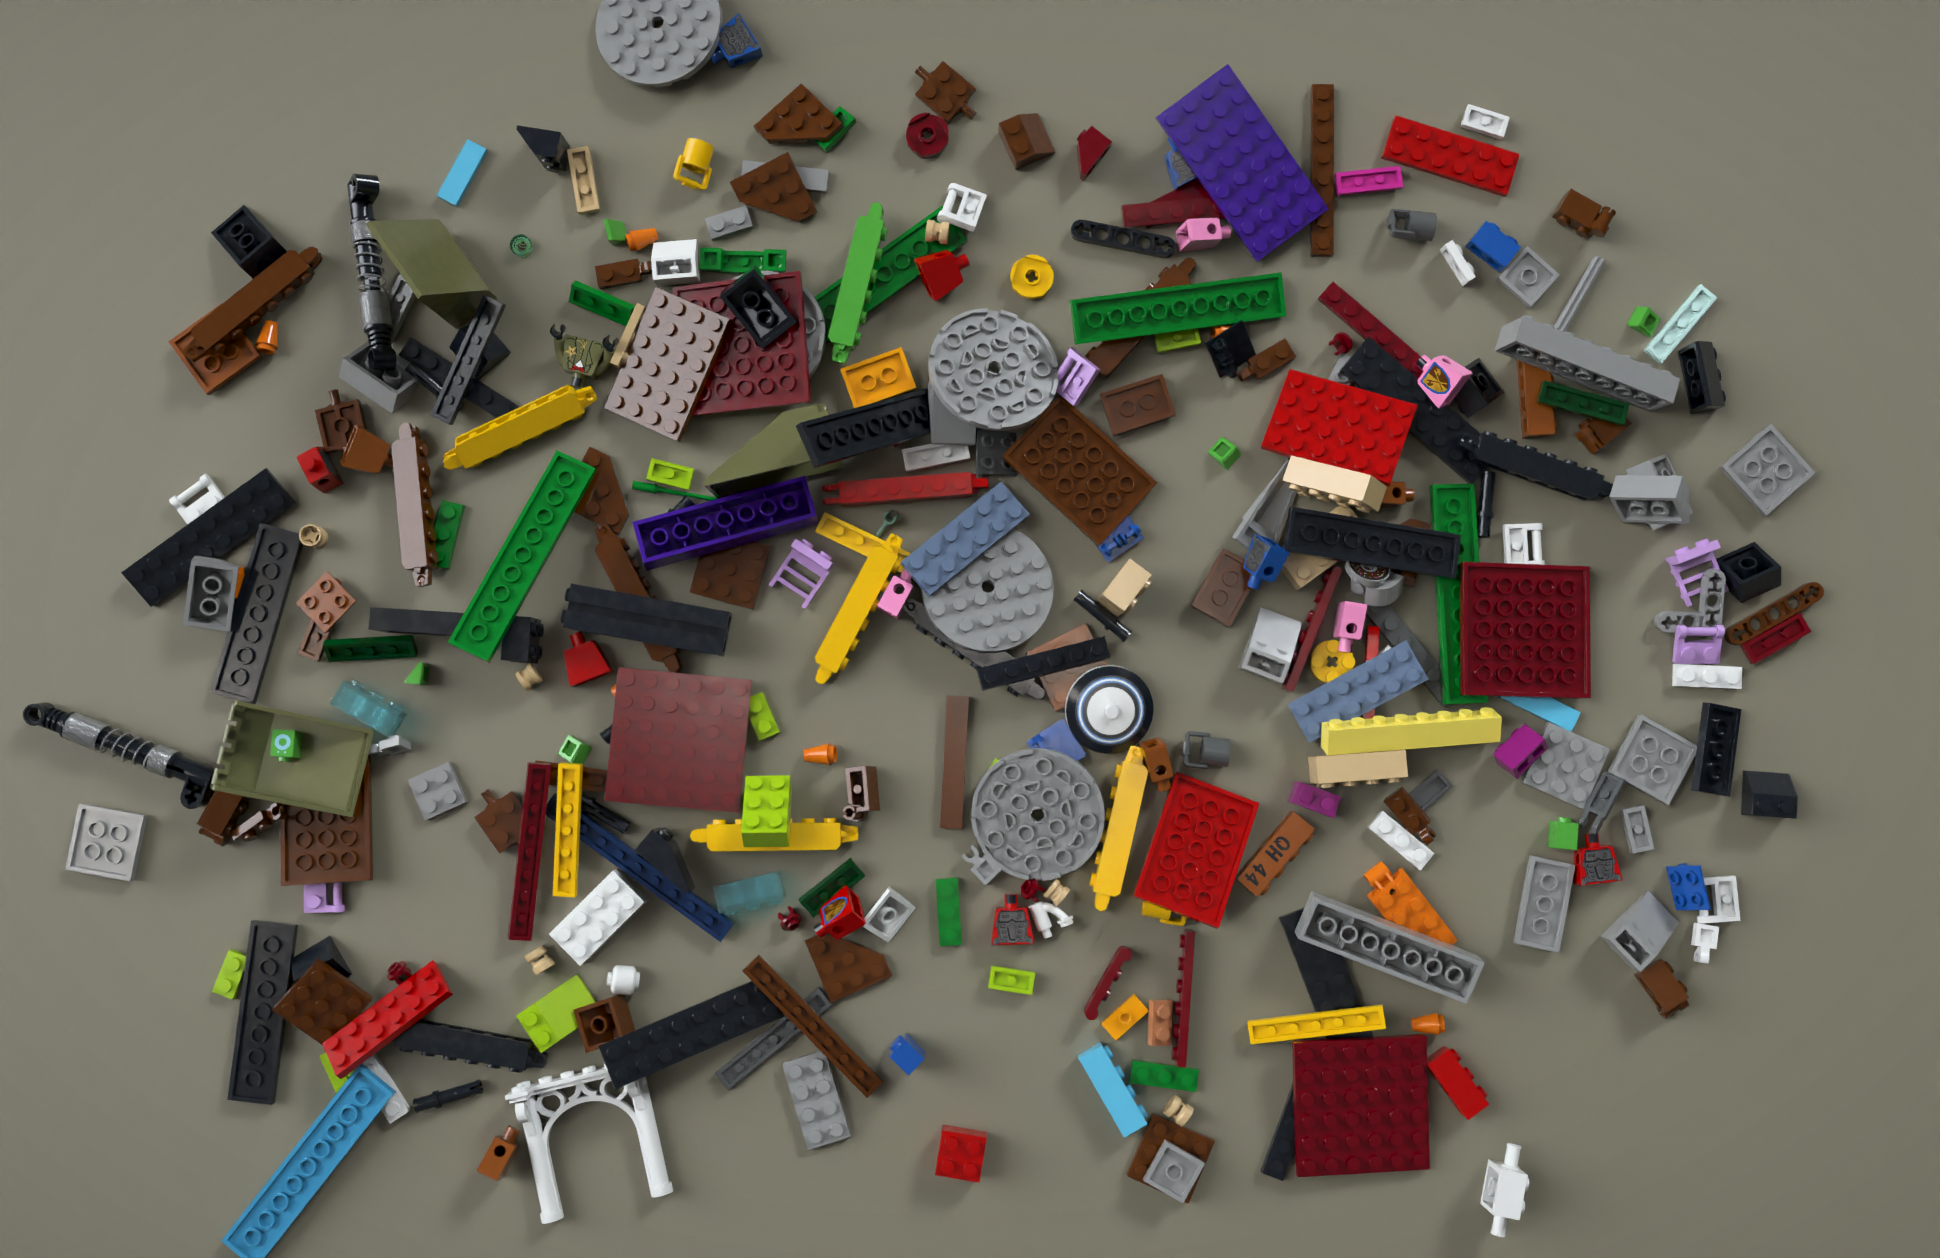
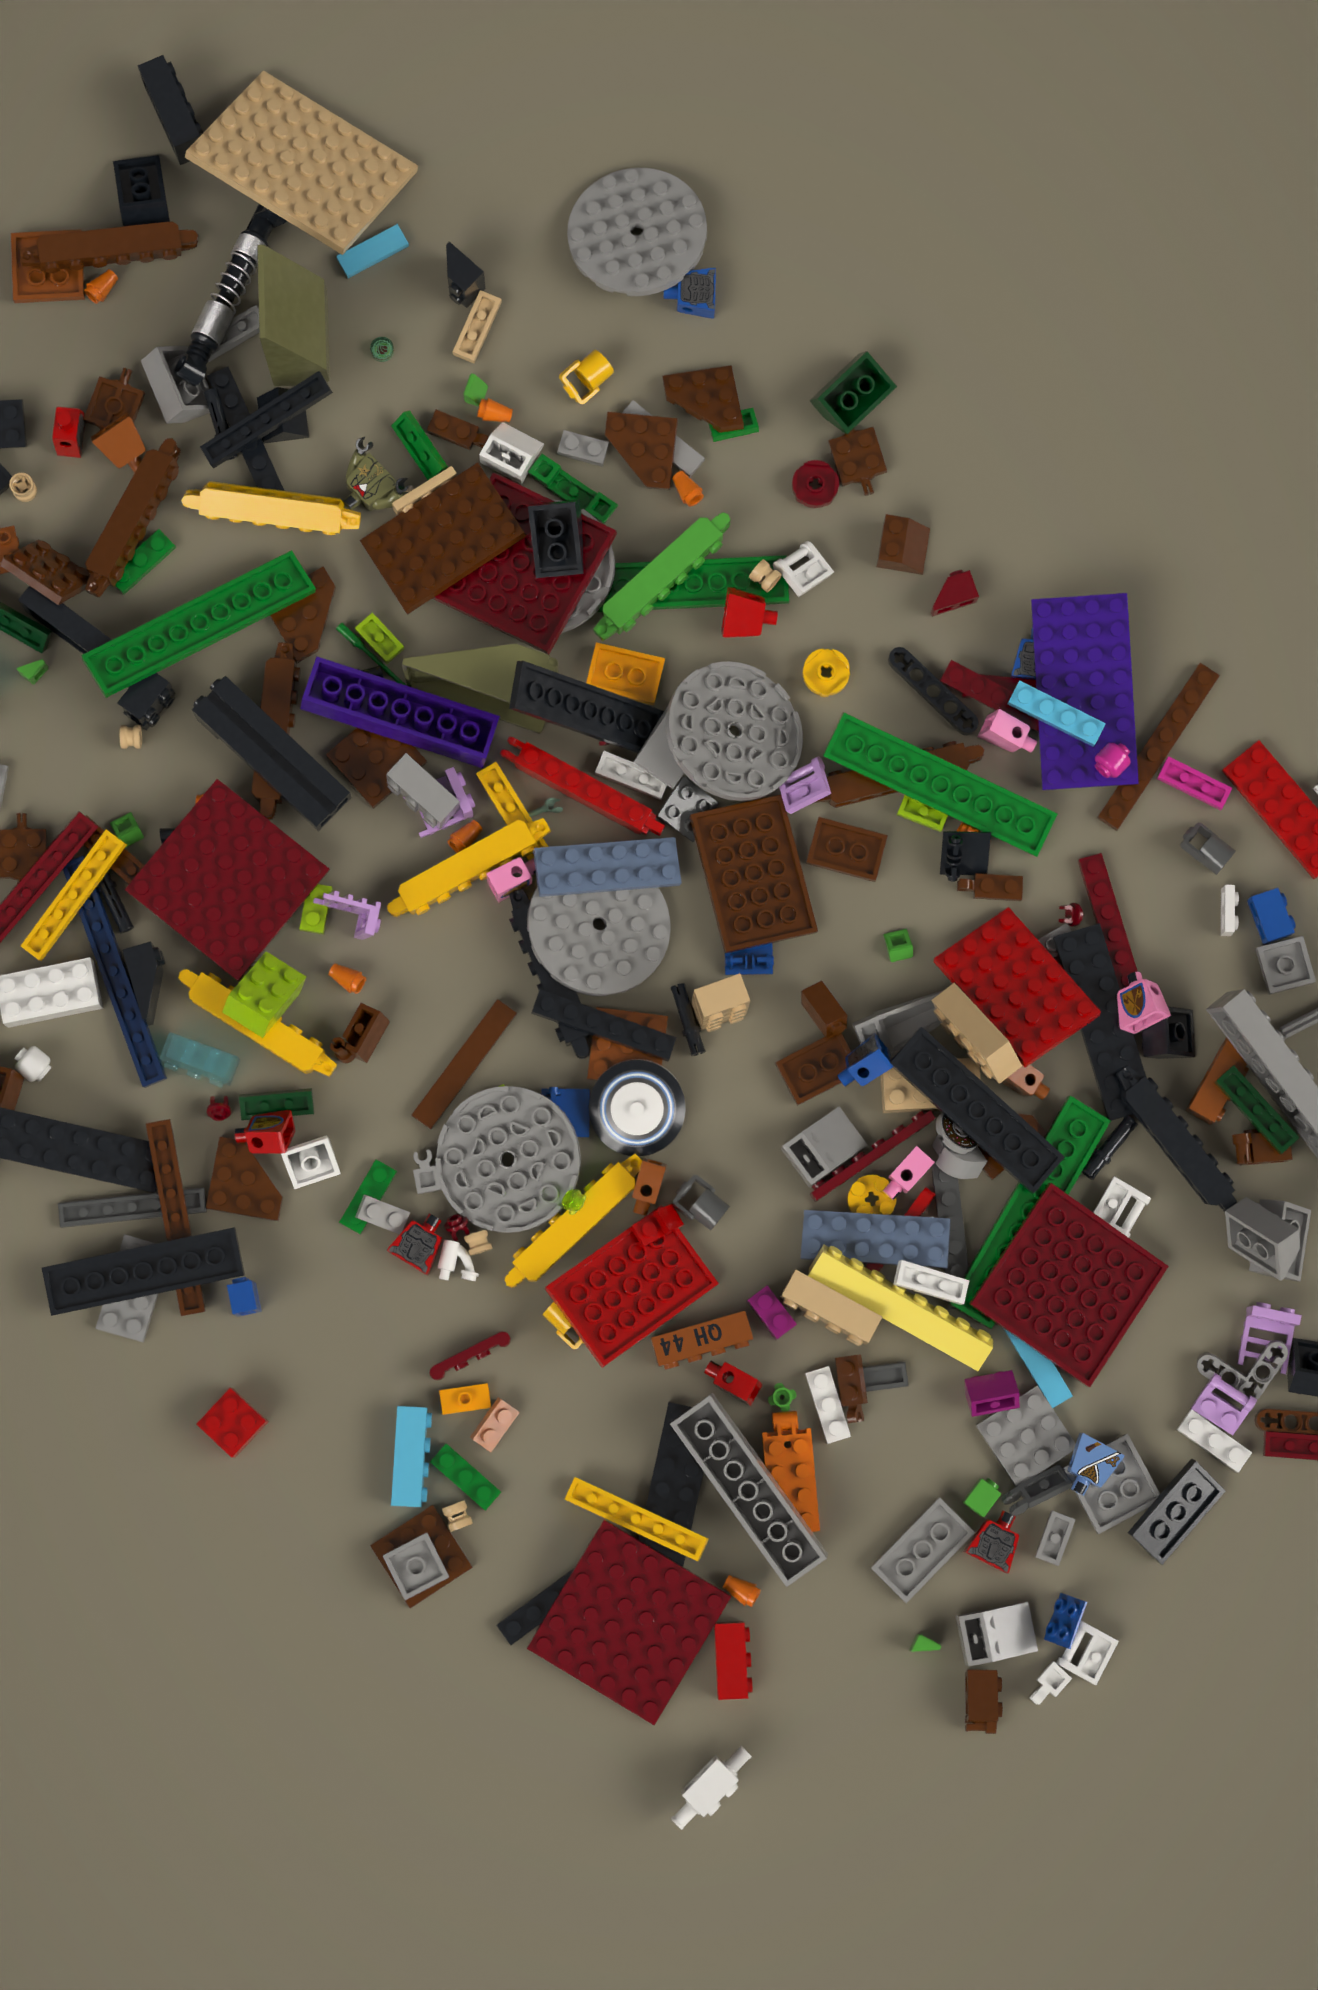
camera: 25 degrees right, 5 degrees down
red torso [564,631,614,687] -> none
lime plate [988,965,1035,995] -> none
dark red plate [1171,929,1195,1068] -> none
black slope [1741,770,1798,819] -> none
none -> reddish brown plate [0,539,90,605]
none -> black plate [42,1227,245,1316]
none -> black brick [137,55,203,165]
none -> tan plate [185,70,418,255]
none -> lavender plate [313,891,381,940]
none -> light grey plate [355,1195,410,1234]
none -> light grey brick [386,753,460,829]
none -> orange cone [447,820,483,853]
none -> clear neon green plate [562,1189,586,1215]
none -> red slope [630,1204,684,1248]
none -> orange cone [672,471,704,507]
none -> red torso [704,1360,763,1406]
none -> bright green plate [768,1383,796,1412]
none -> reddish brown brick [801,981,847,1039]
none -> dark green slope [809,351,897,434]
none -> white plate [893,1260,969,1305]
none -> bright green slope [909,1634,942,1652]
none -> medium azure brick [1008,680,1106,747]
none -> medium blue torso [1067,1433,1125,1496]
none -> dark pink head [1095,743,1131,778]

